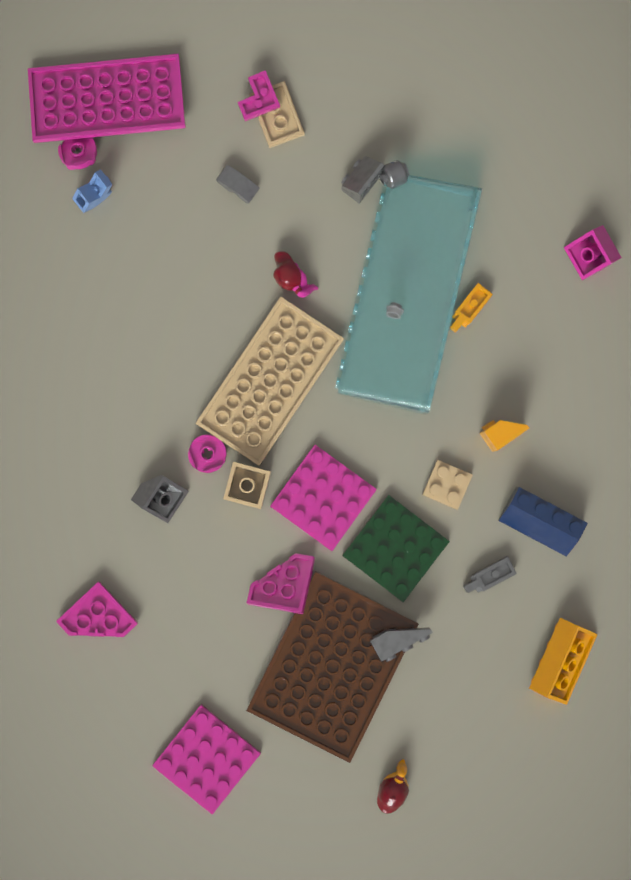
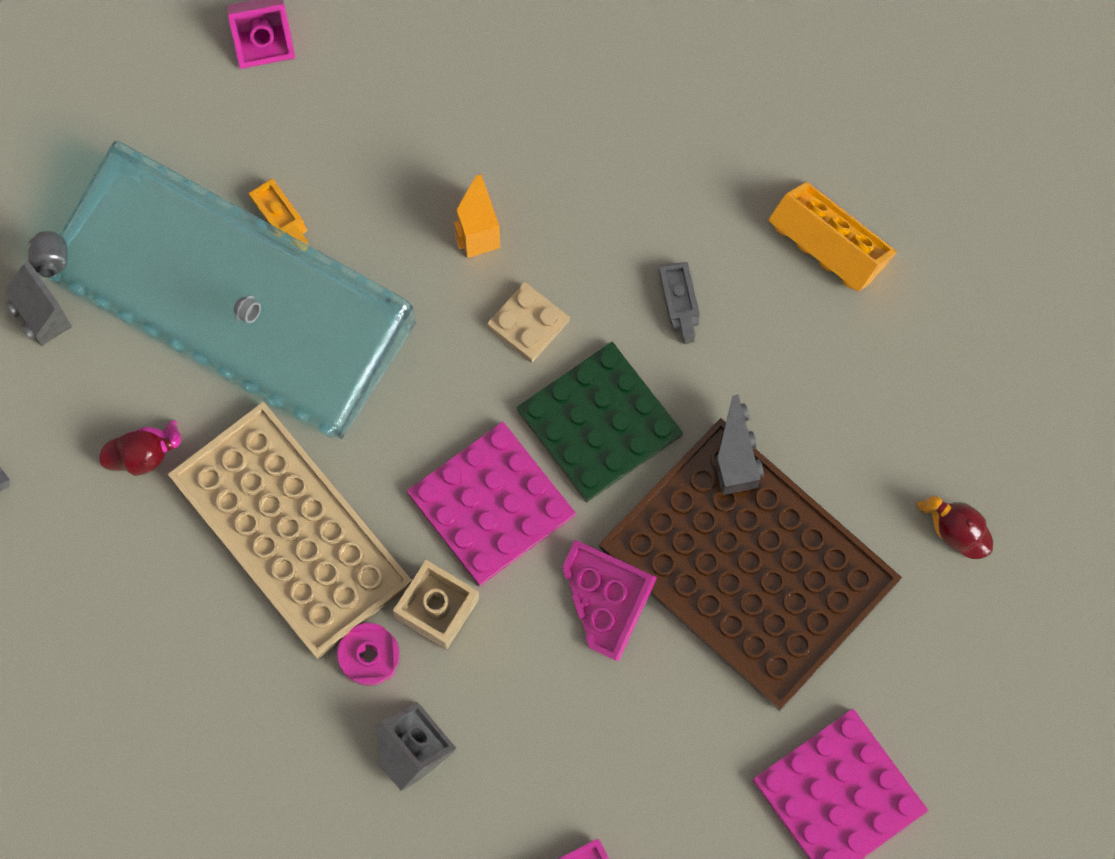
camera: 70 degrees left, 15 degrees down
dark blue slope [498,487,588,557] -> none

